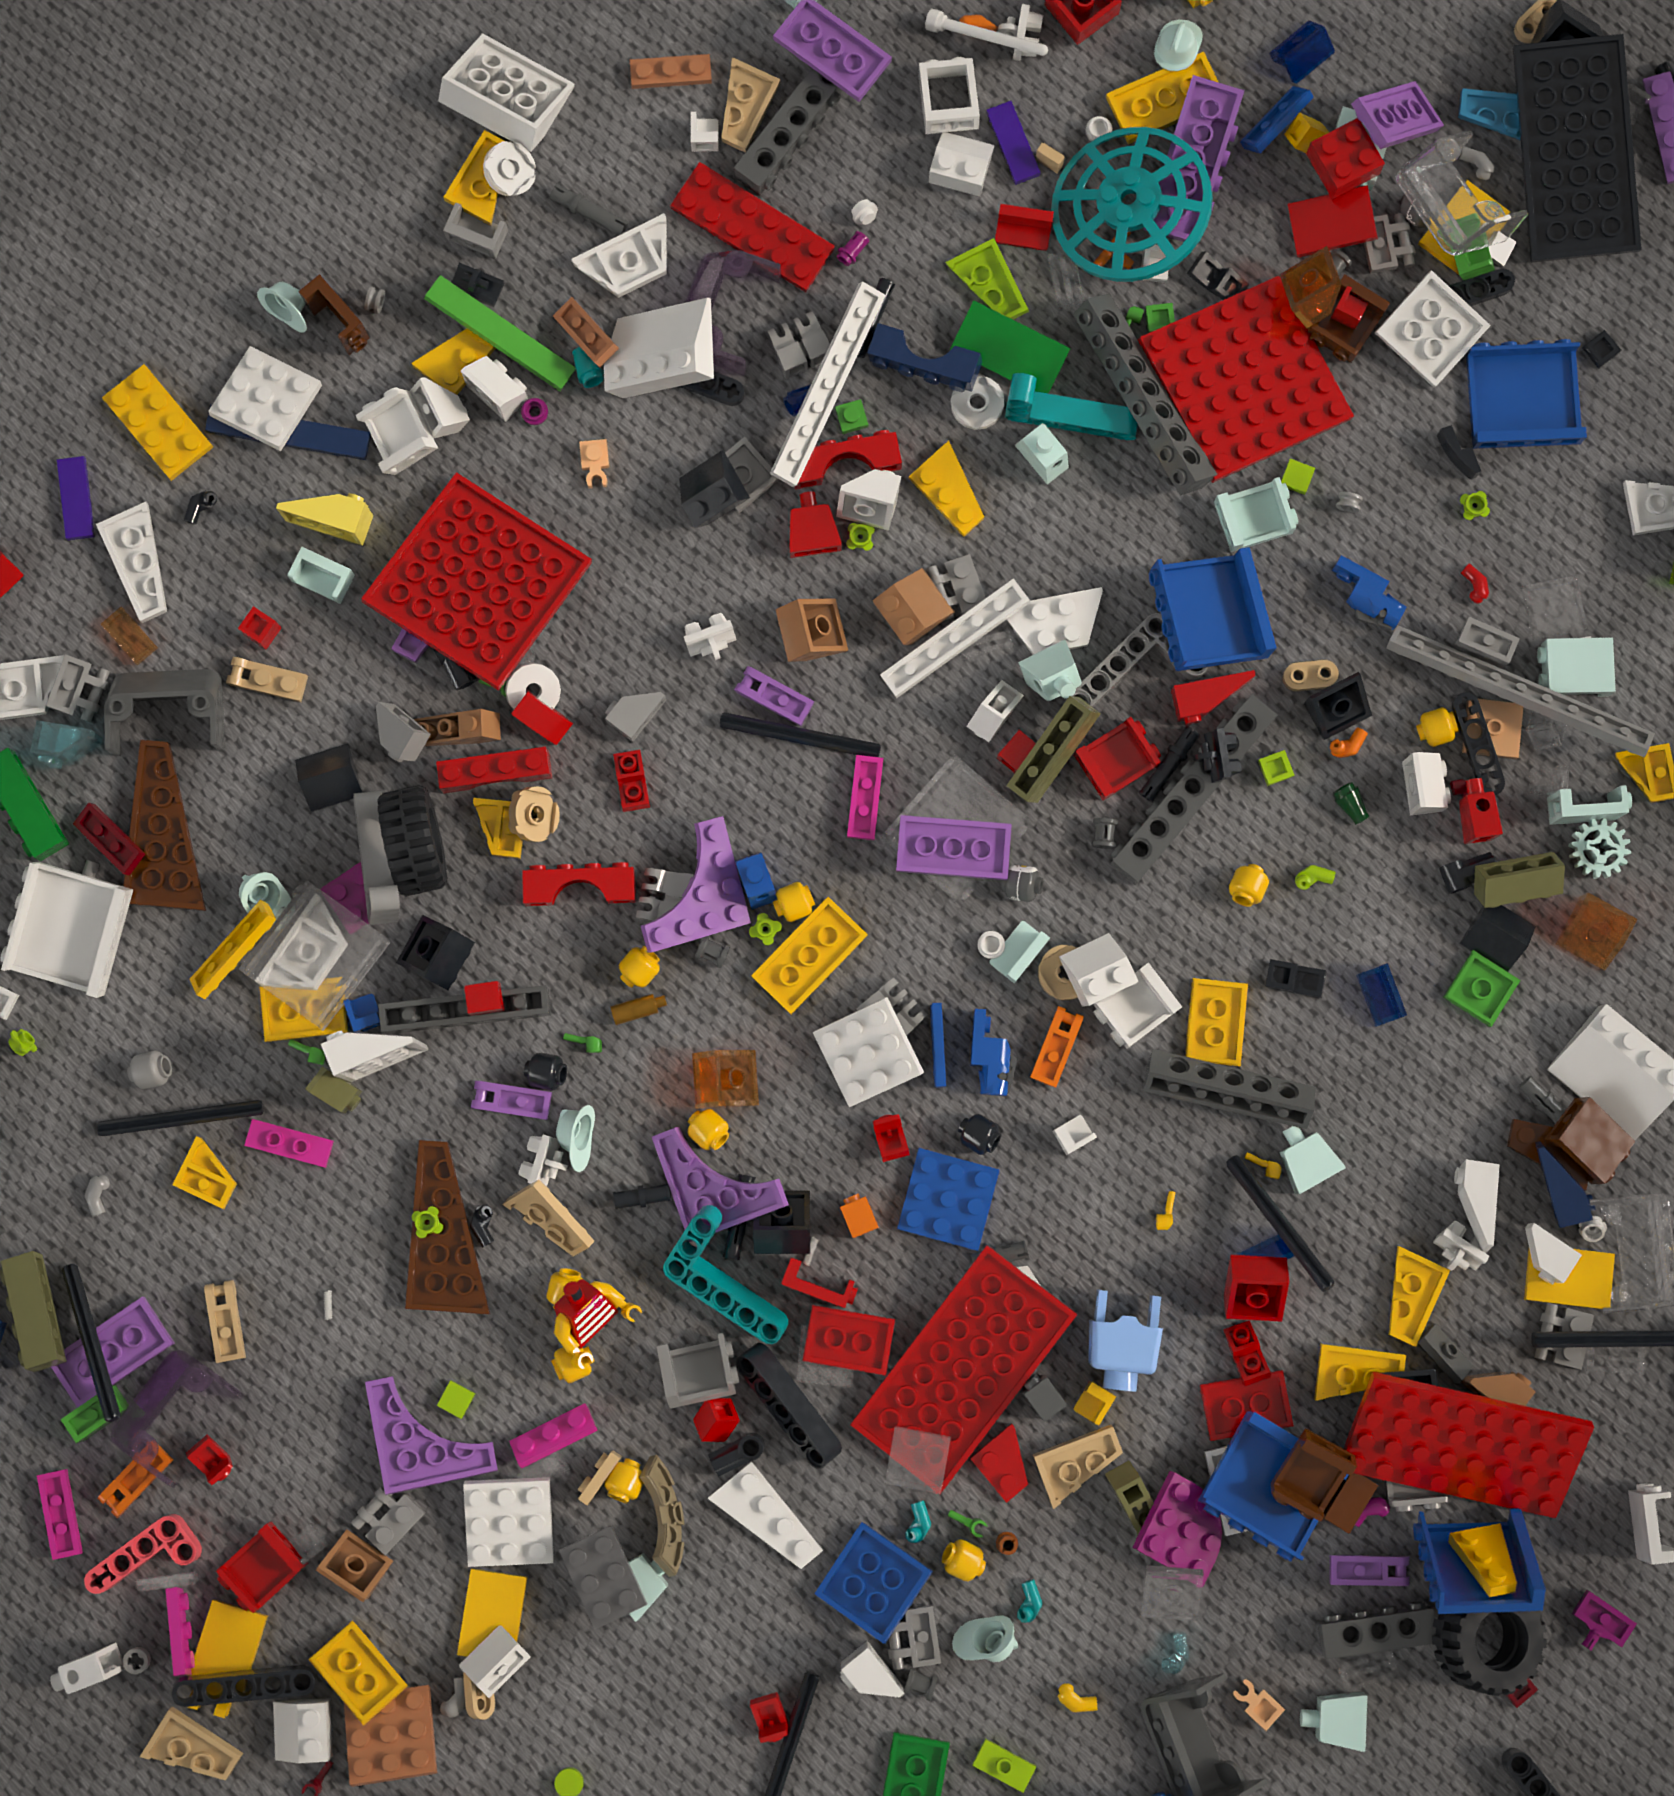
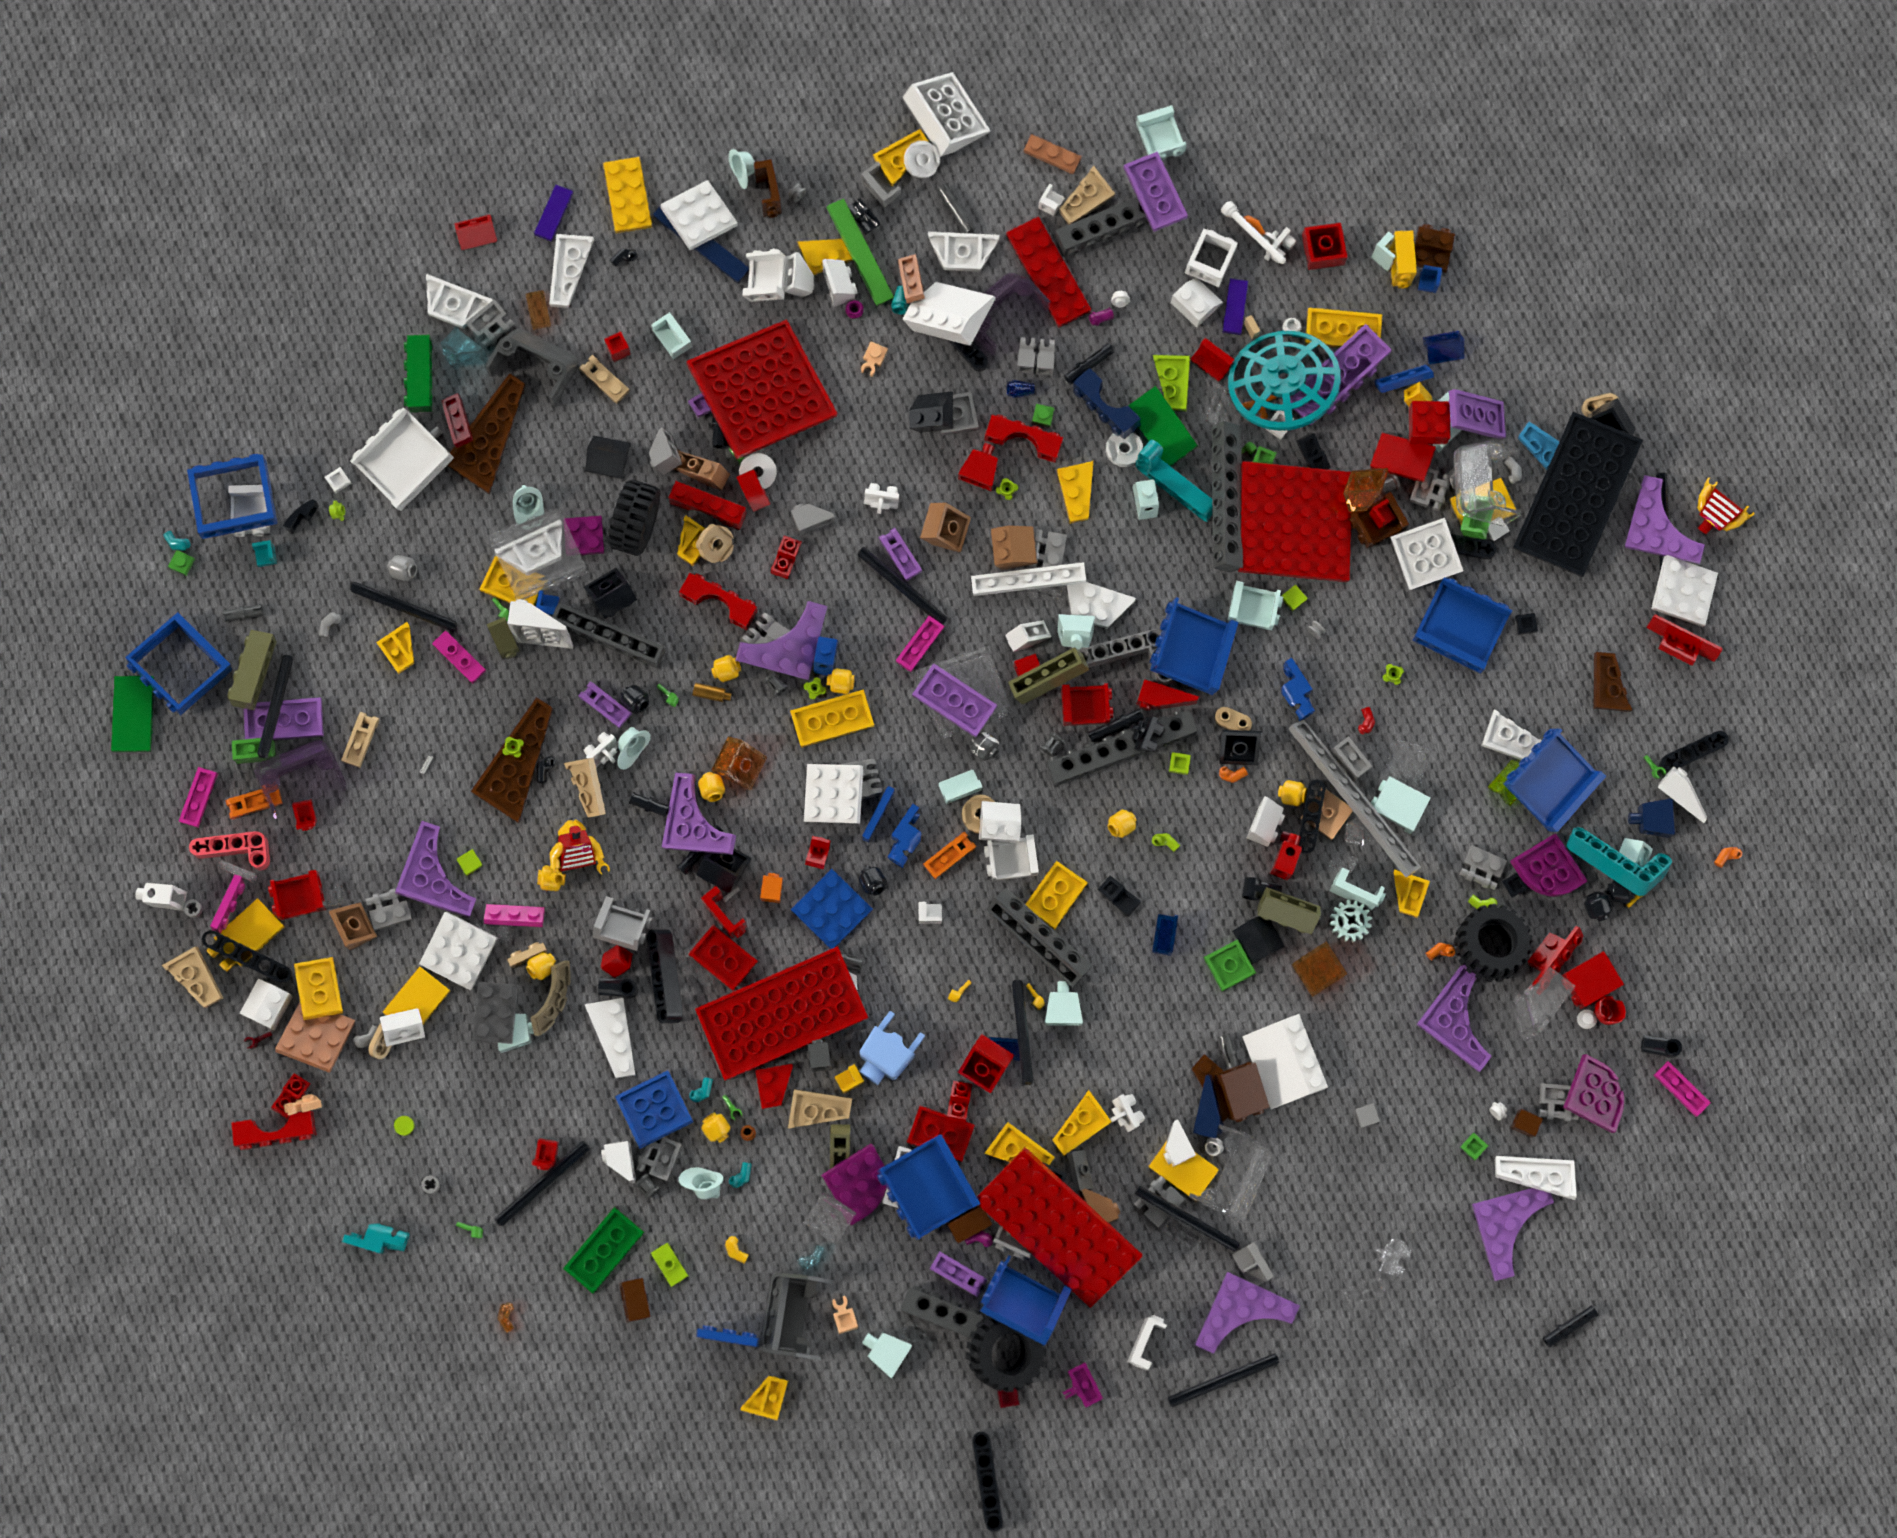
camera: 25 degrees right, 5 degrees down
yellow plate [190,899,276,999] -> none
light yellow slope [276,493,373,546] -> none
light grey beam [353,791,400,925] -> none
red panel [464,981,504,1016] -> none
teal beam [663,1205,789,1344] -> none
white plate [770,282,885,487] -> none
white slope [836,469,901,531] -> none
clear tile [885,1426,951,1494] -> none
white plate [977,931,1005,959] -> none
light aqua piece [1154,19,1203,71] -> none
reddish brown panel [1270,1428,1357,1522] -> none
dark green cone [1333,782,1369,825] -> none
black slope [1436,425,1481,480] -> none
yellow wing [1448,1523,1517,1597] -> none
white slope [1454,1159,1500,1252] -> none

